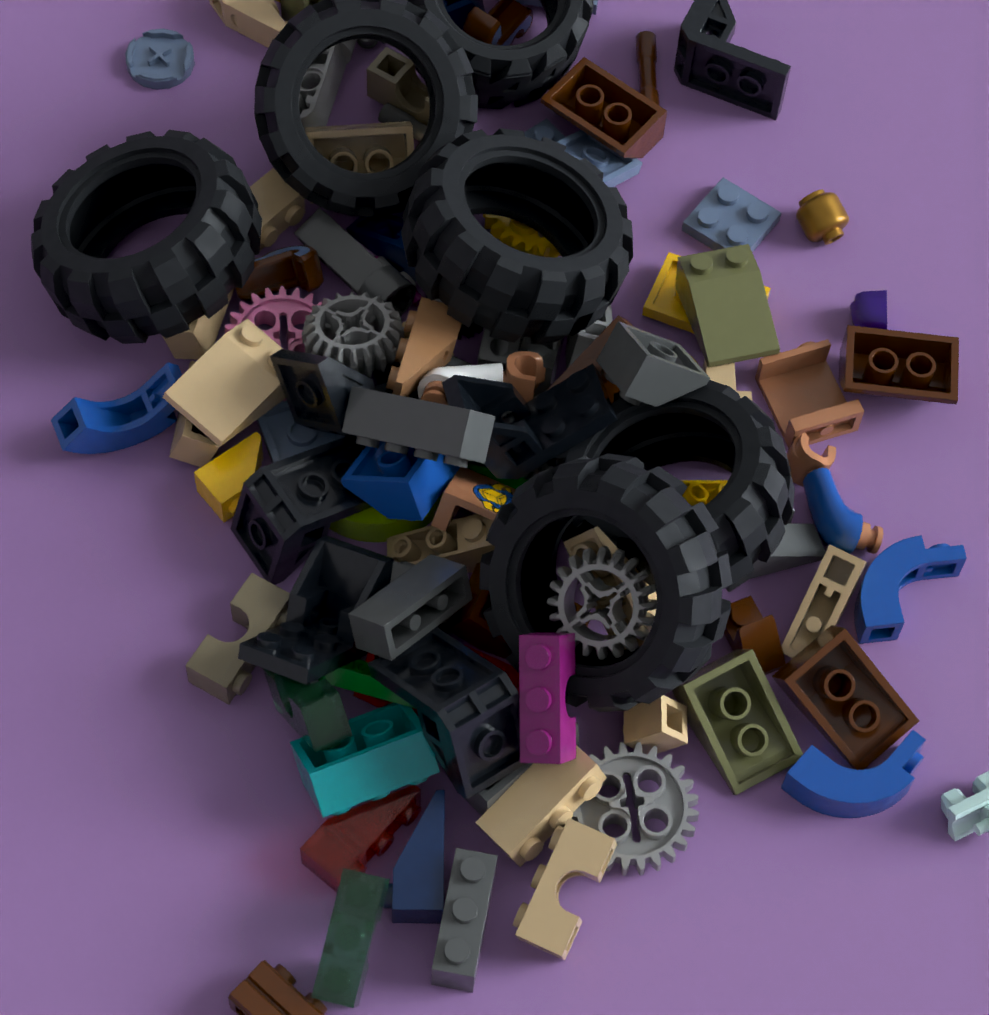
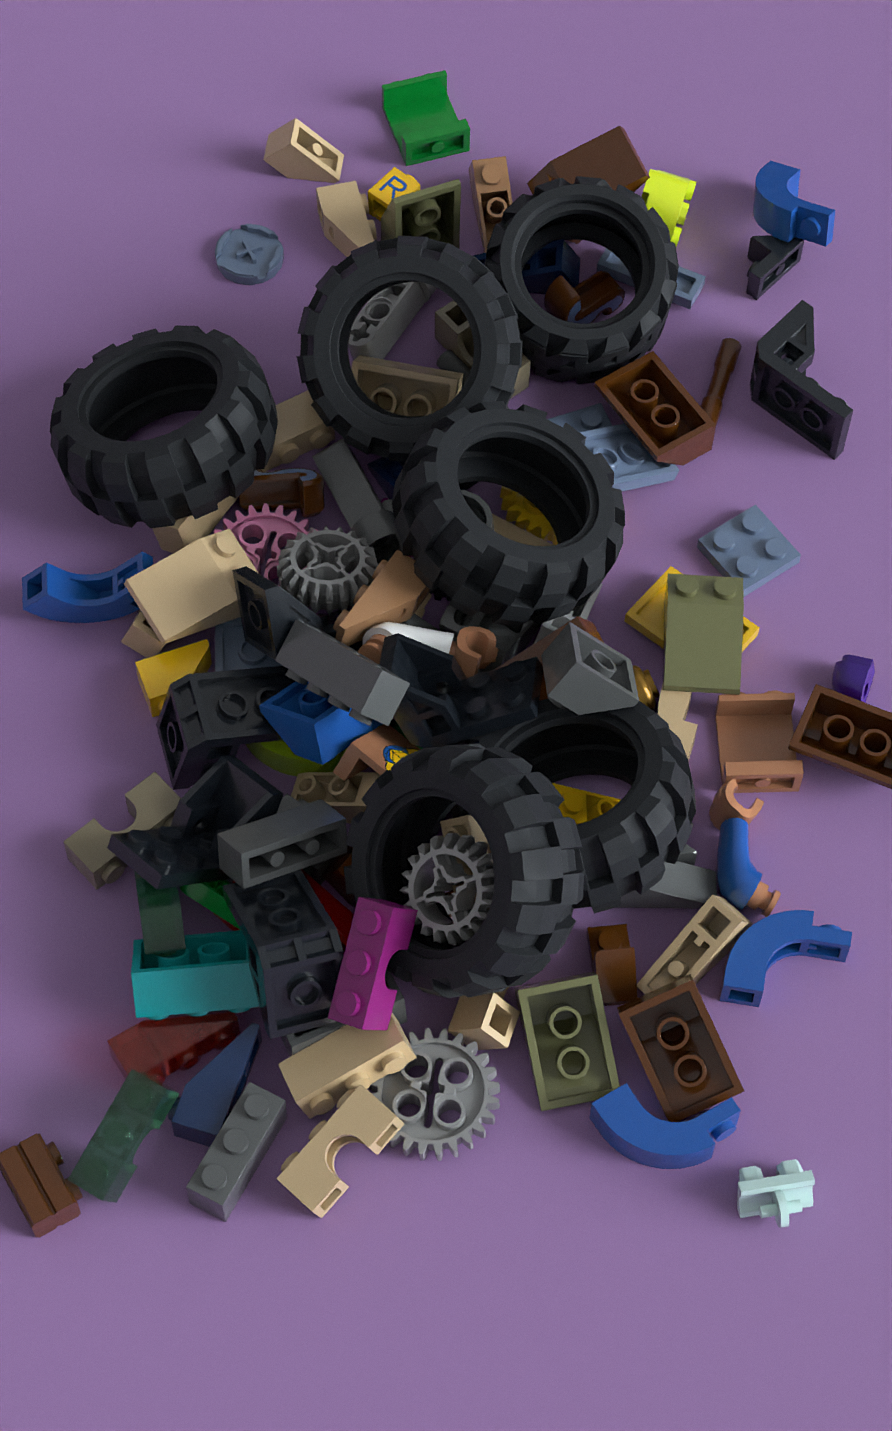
camera: 20 degrees right, 0 degrees up
pearl gold head [796,189,849,245] -> none

